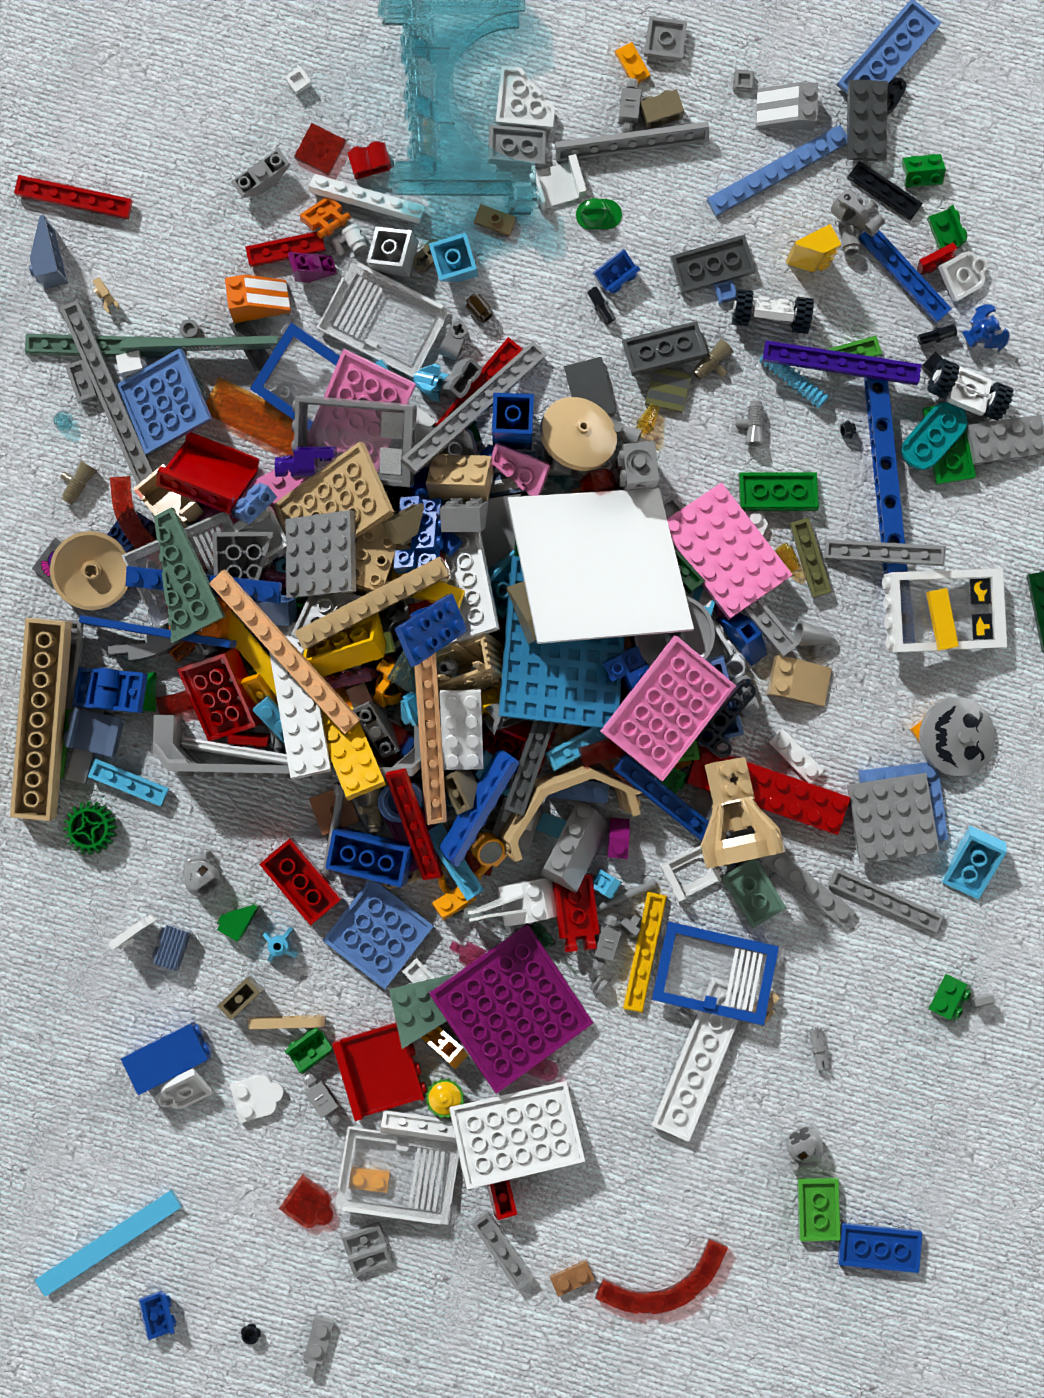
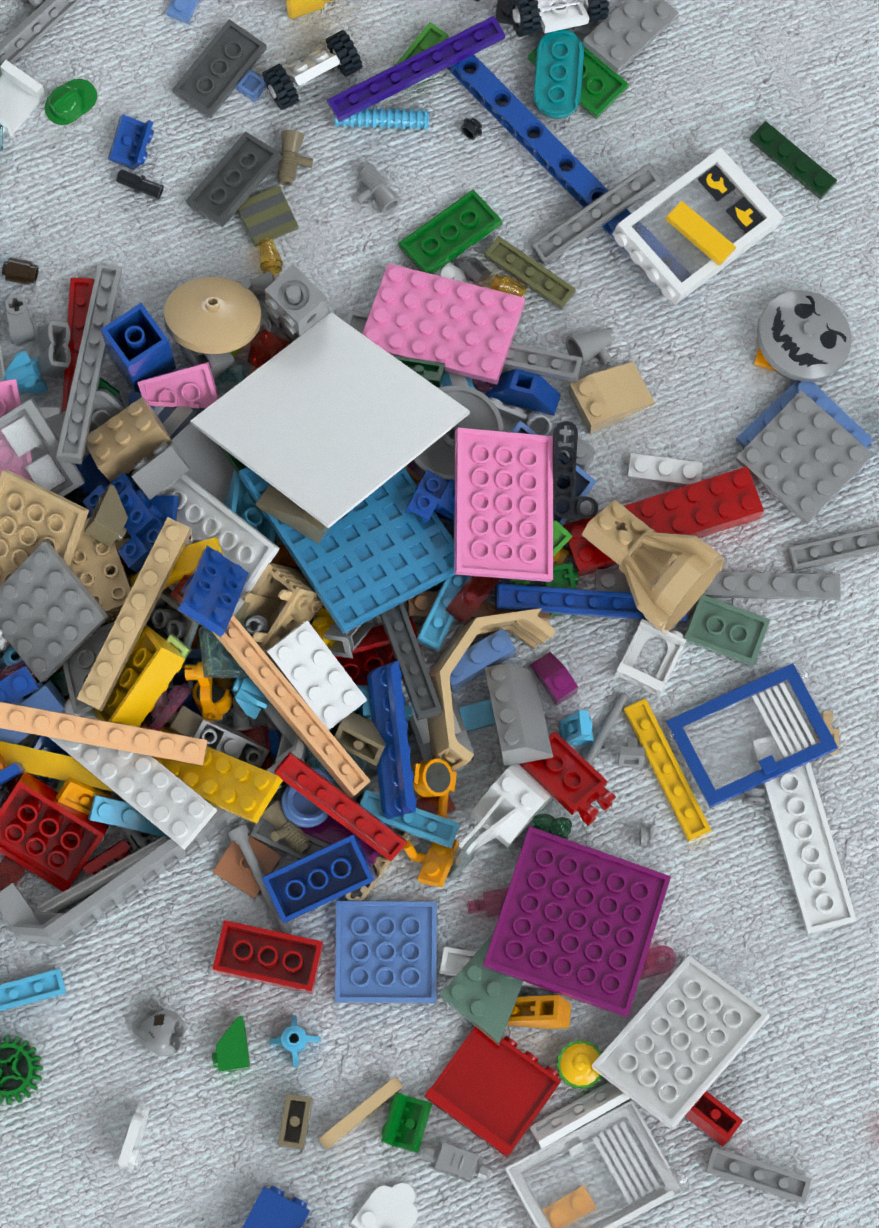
camera: 35 degrees left, 10 degrees down
sand blue brick [152,924,192,971] -> none
medium nougat plate [550,1260,595,1297] -> none
dark grey tile [564,357,616,415] -> none
light grey piece [589,915,621,971] -> none
none -> flat silver plate [460,257,492,283]

